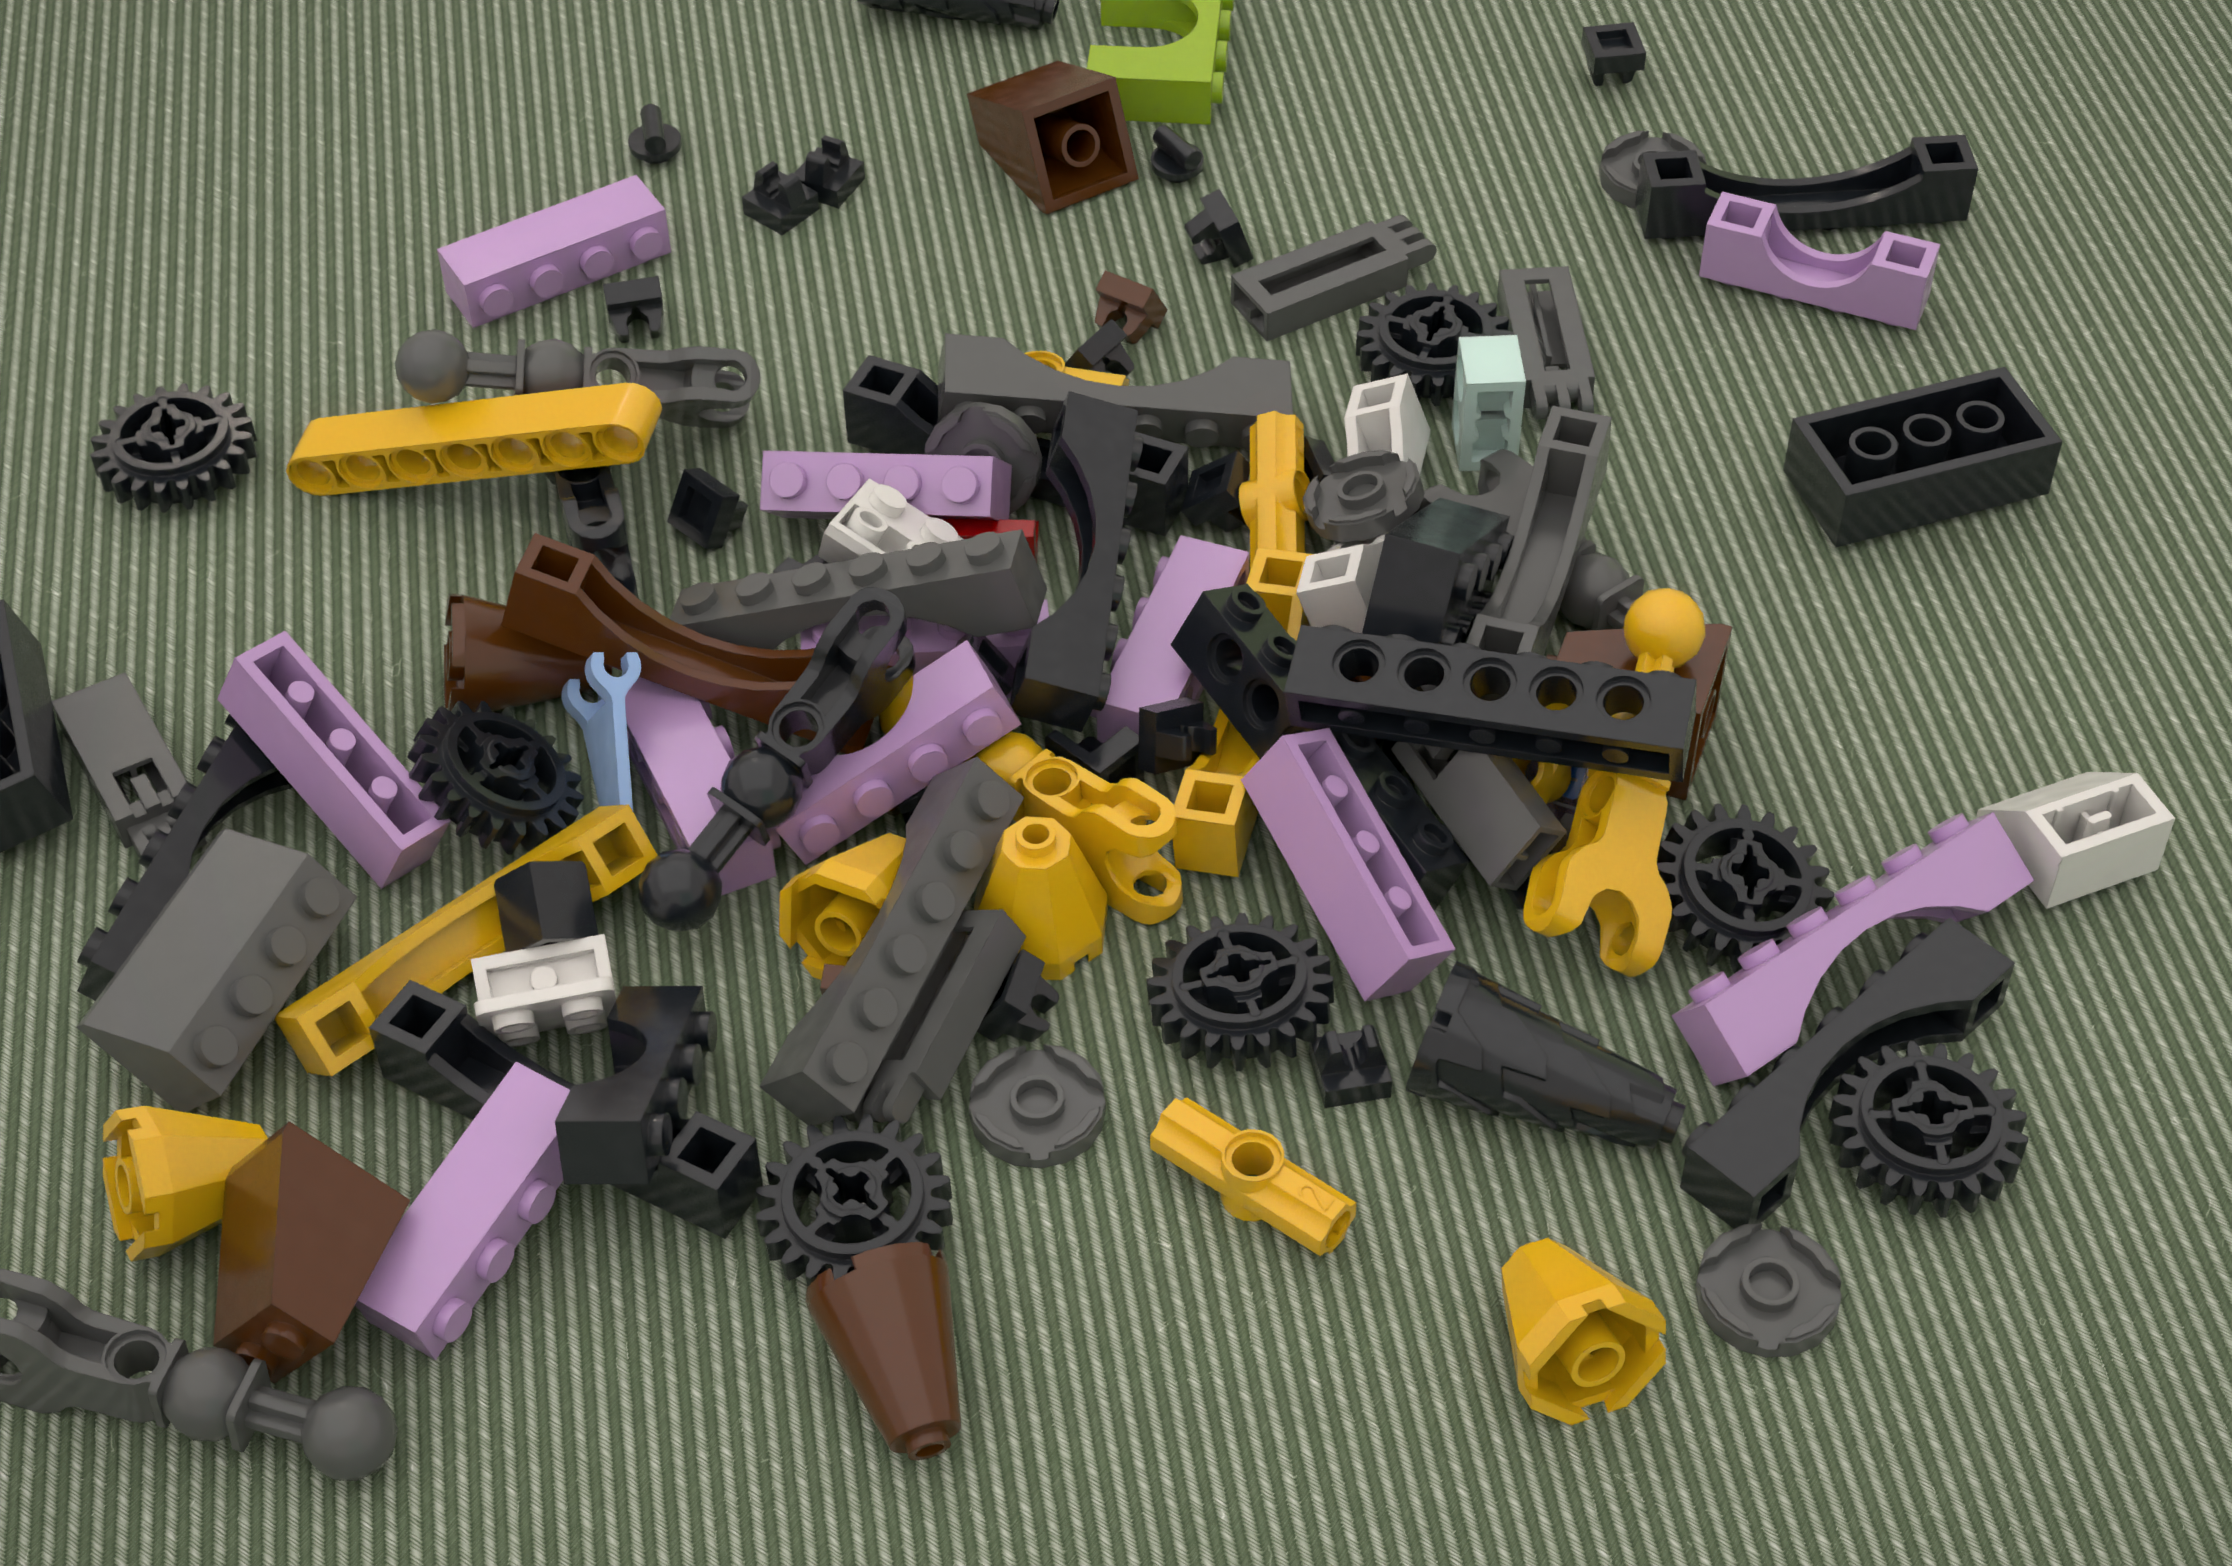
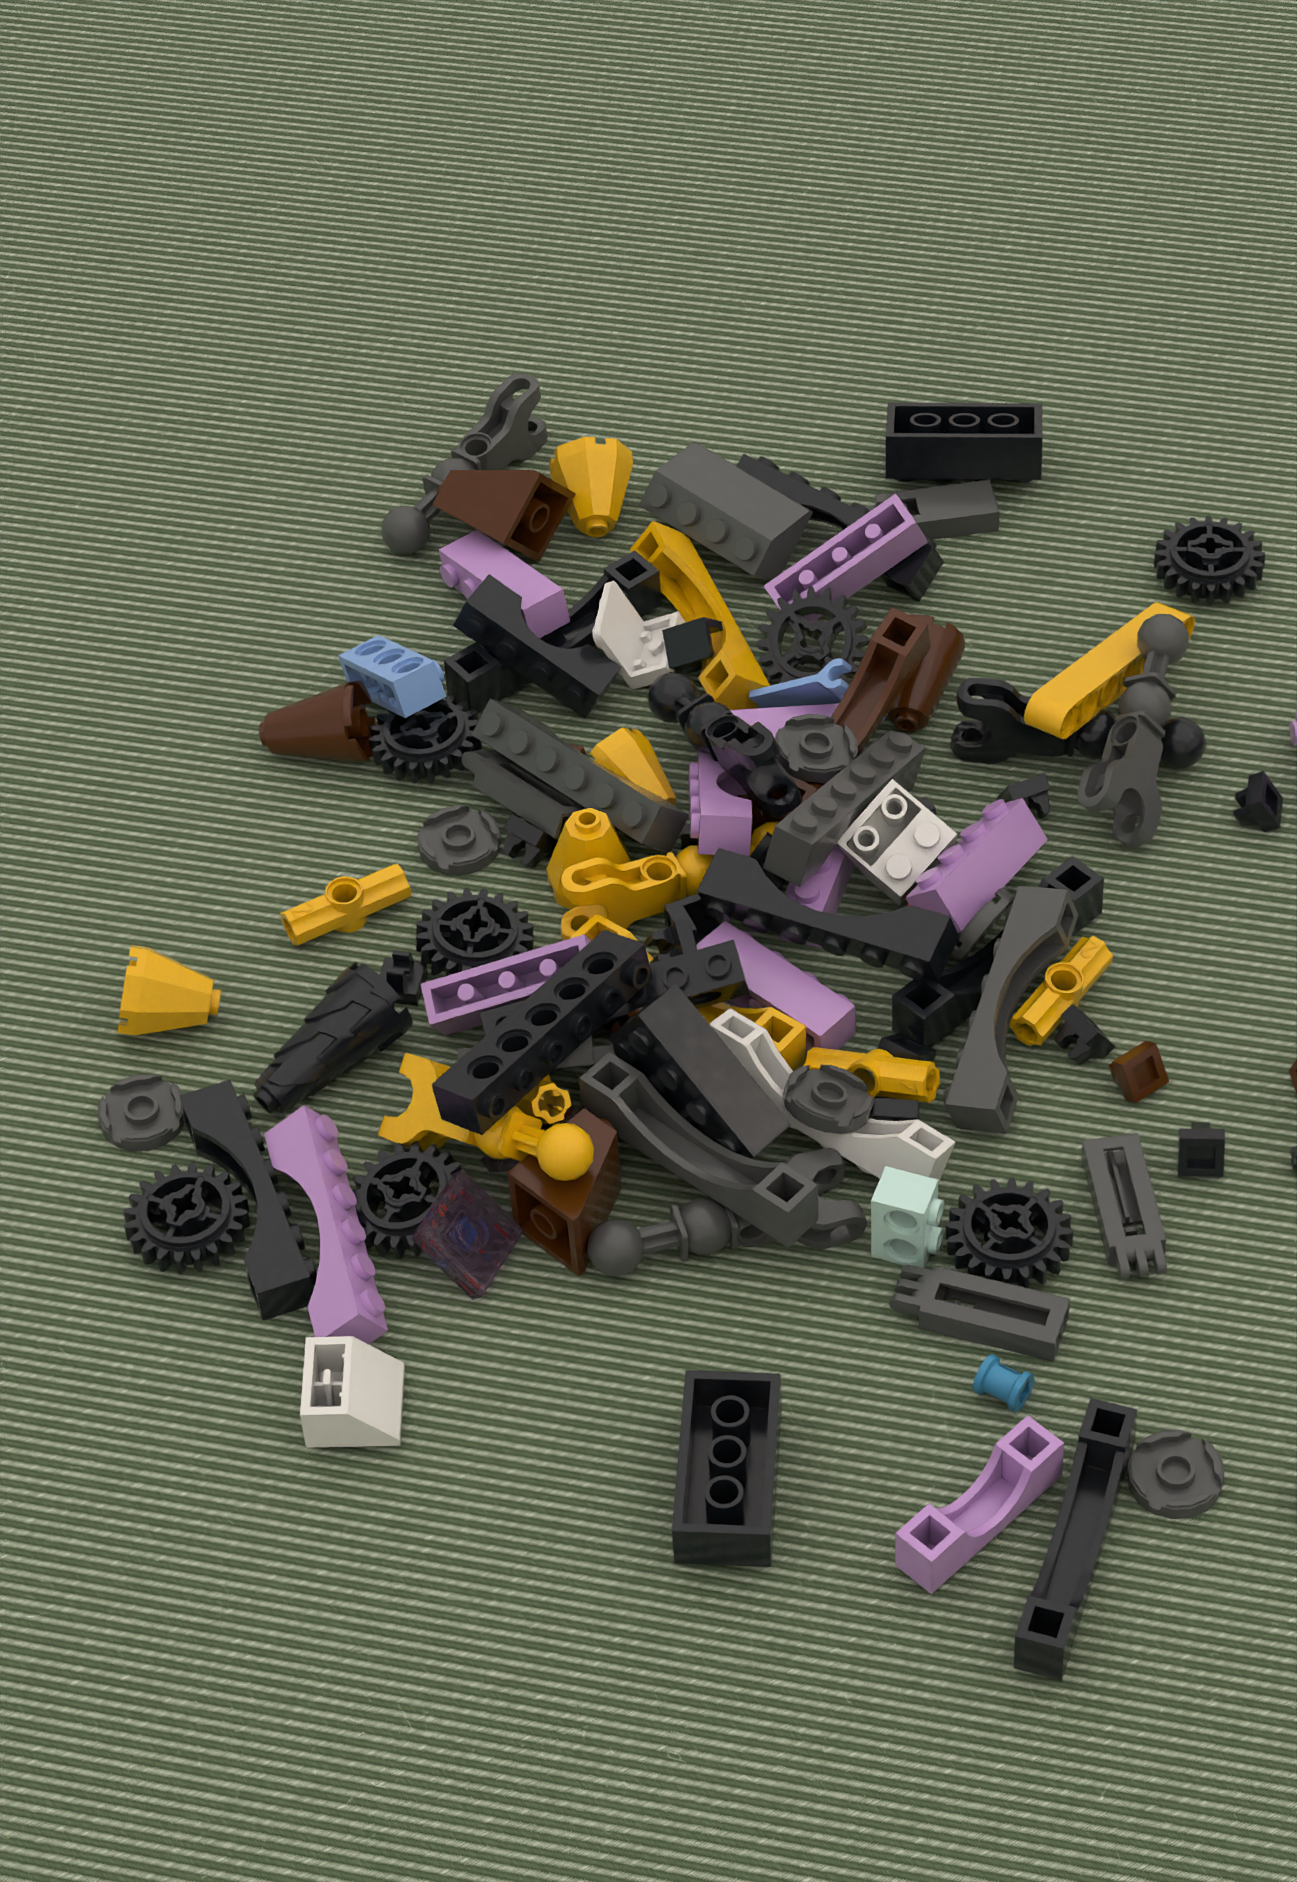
camera: 115 degrees right, 0 degrees up
none -> light blue brick [338,635,446,718]
none -> tile [411,1170,524,1300]
none -> dark grey tile [775,714,858,783]
none -> dark azure bush [973,1354,1035,1413]

